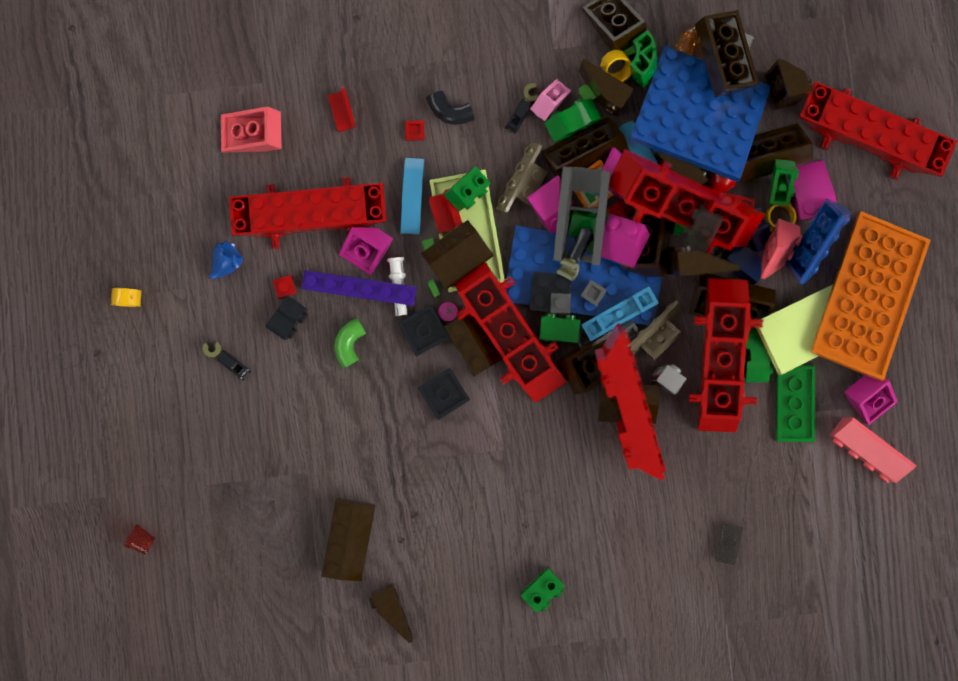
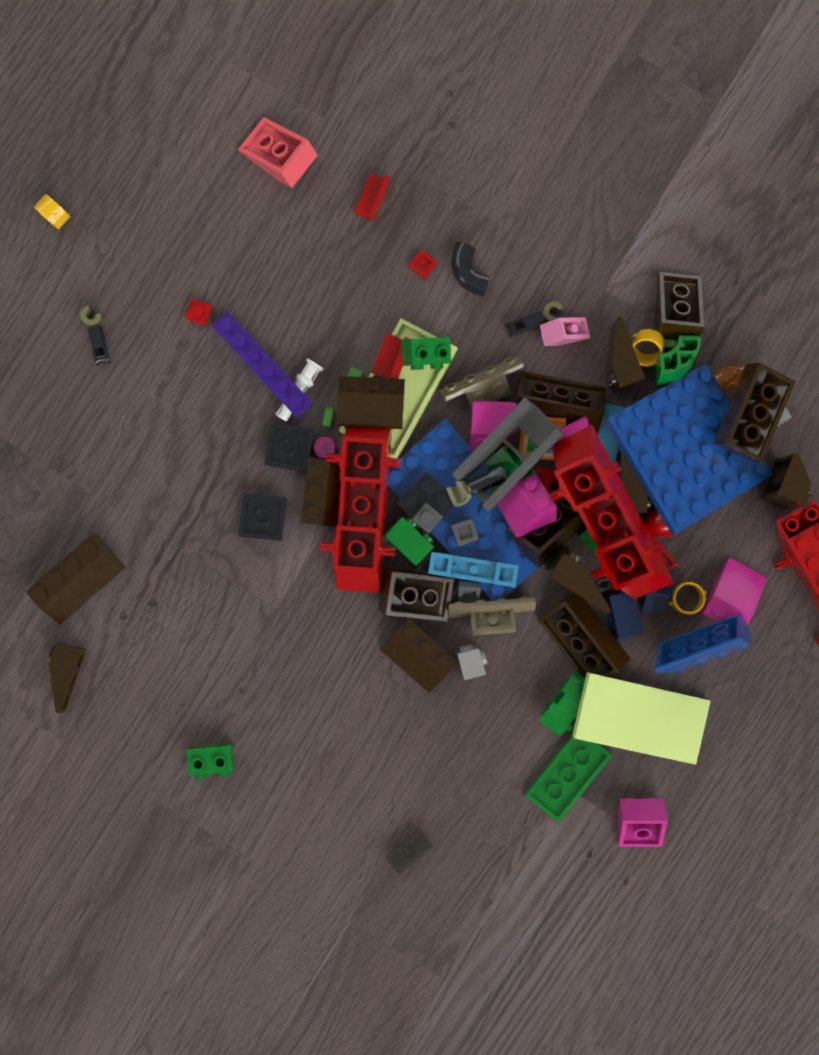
camera: 45 degrees right, 0 degrees up
blue hat [209,242,244,279] -> none
red piece [228,177,387,249] -> none
black brick [265,295,308,340] -> none
bright green cylinder [334,317,366,369] -> none
dark pink slope [339,227,393,275] -> none
dark azure slope [401,158,424,235] -> none
green brick [544,98,602,143] -> none
bright green piece [578,85,596,101] -> none
red piece [595,323,667,480] -> none
clear smoke bracket [682,204,723,253] -> none
red piece [689,278,763,433] -> none
dark brown slope [739,123,813,183] -> none
coral slope [761,219,802,279] -> none
green brick [768,159,799,206] -> none
orange plate [810,211,931,381] -> none
coral slope [829,417,916,483] -> none

